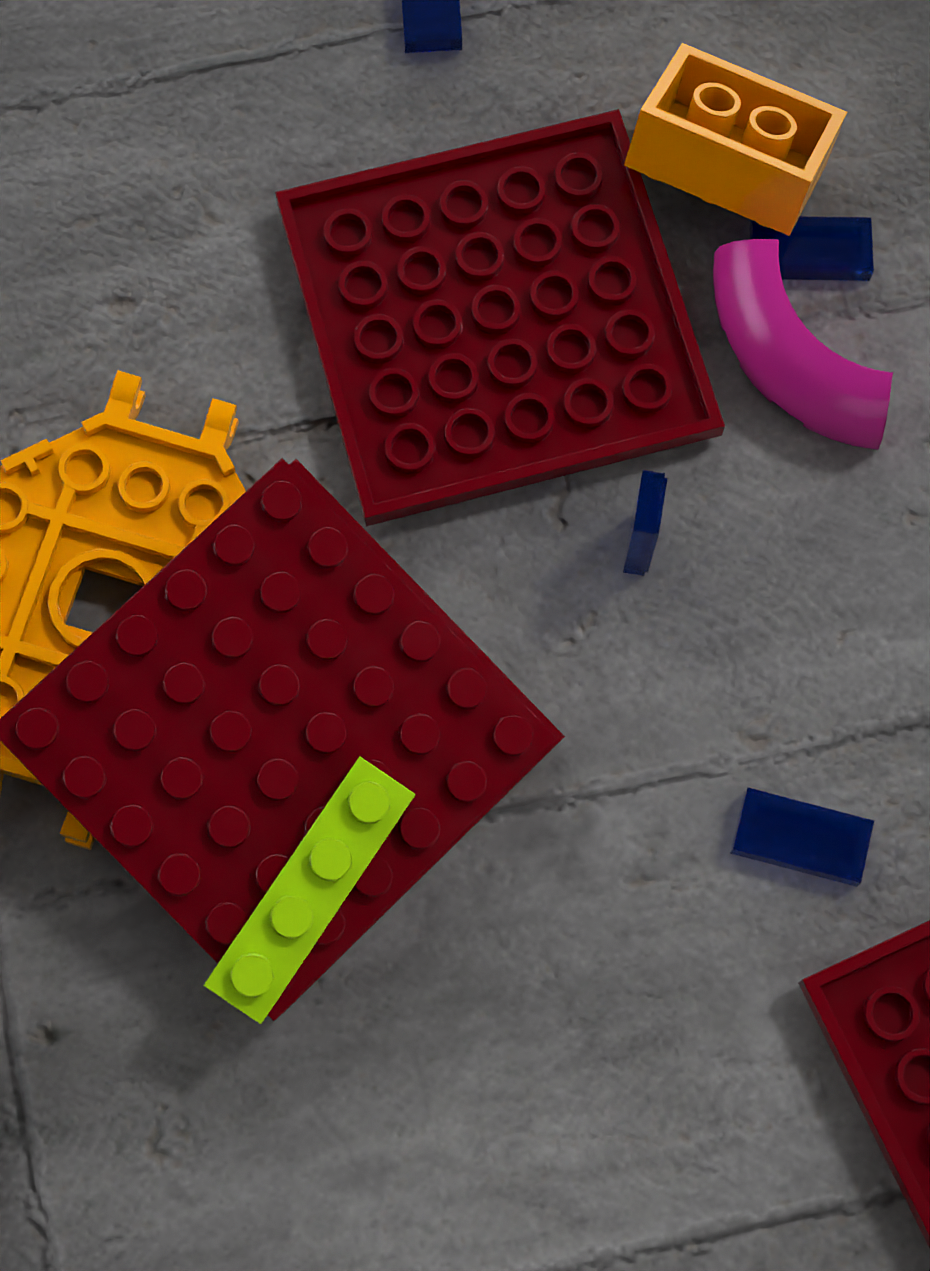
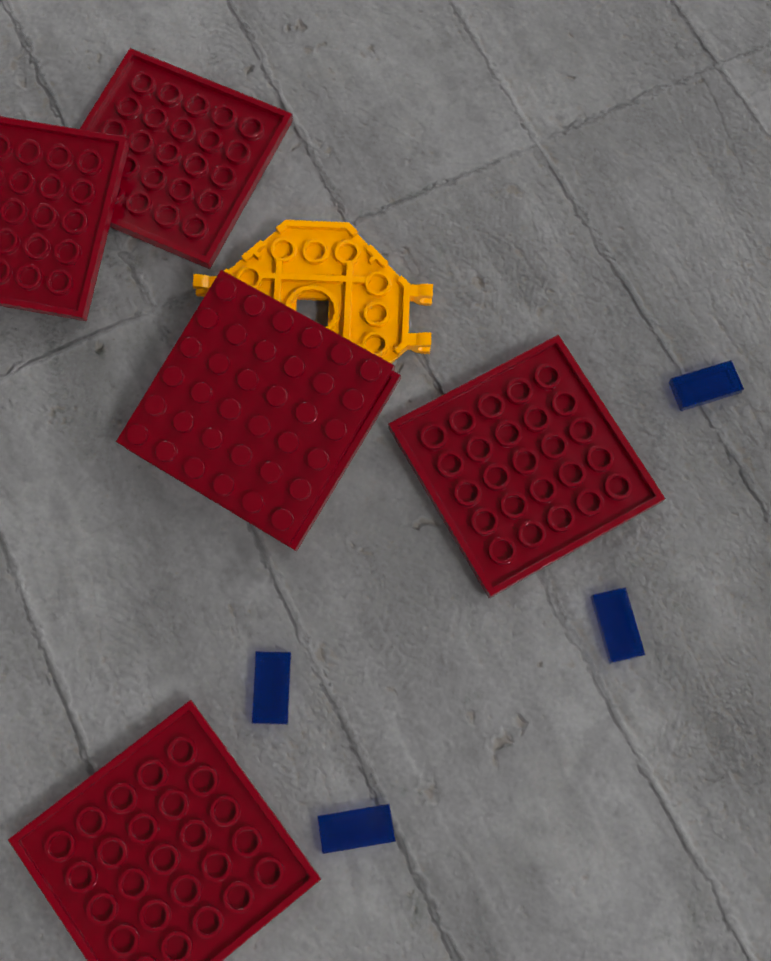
camera: 75 degrees right, 0 degrees up
lime plate [203,756,416,1024] -> none
clear blue tile [623,470,668,576] -> none
light orange brick [624,43,847,236] -> none
dark pink brick [713,239,893,450] -> none

